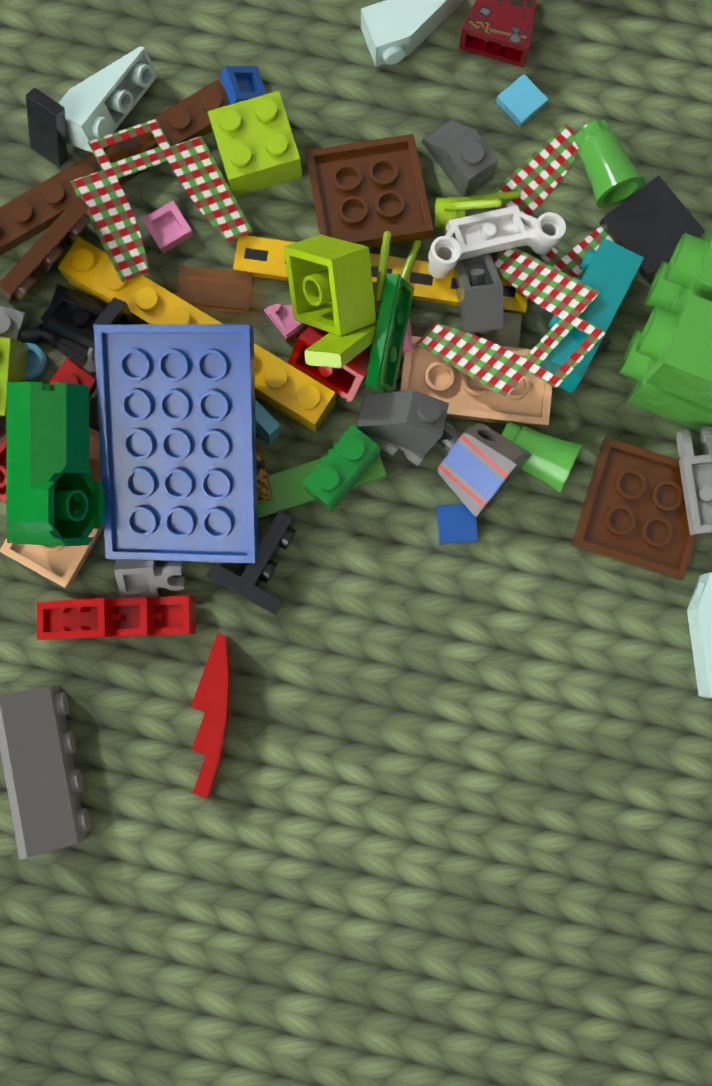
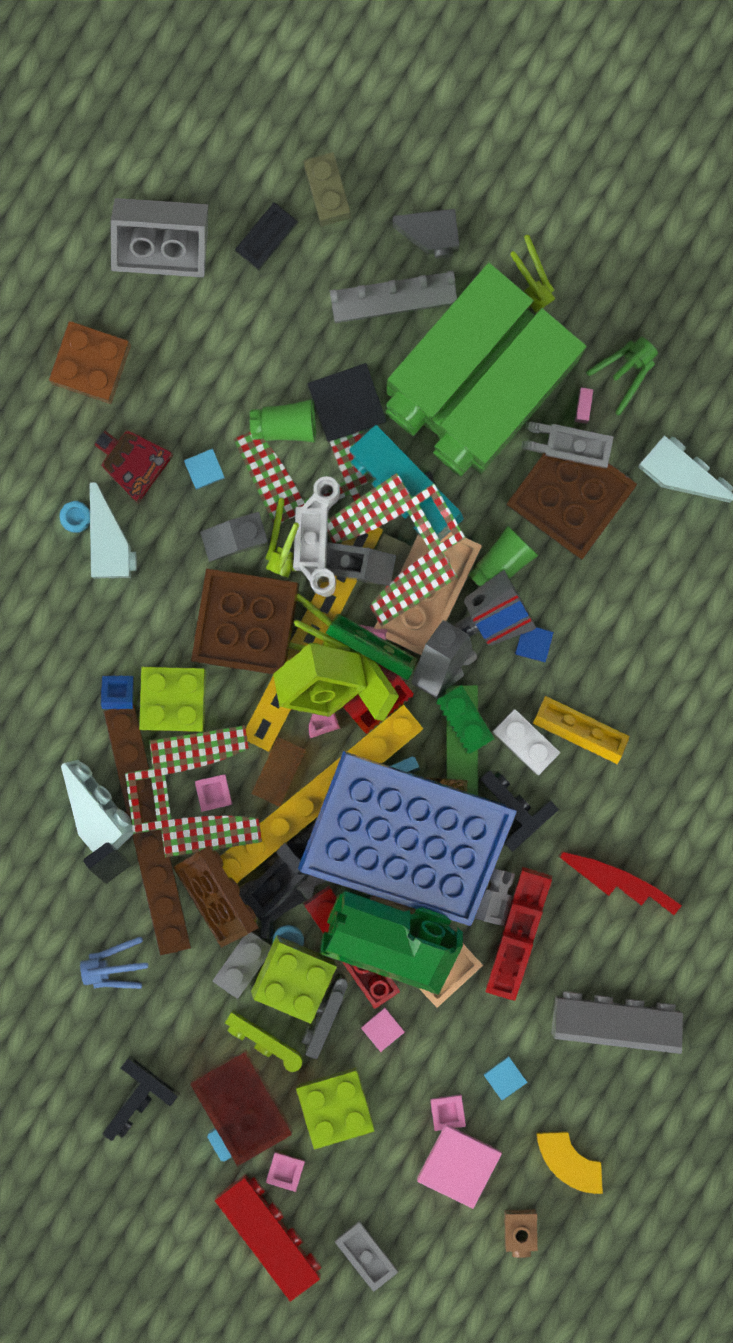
camera: 70 degrees left, 5 degrees up
none -> white brick [492,709,560,775]
none -> yellow plate [533,696,630,764]

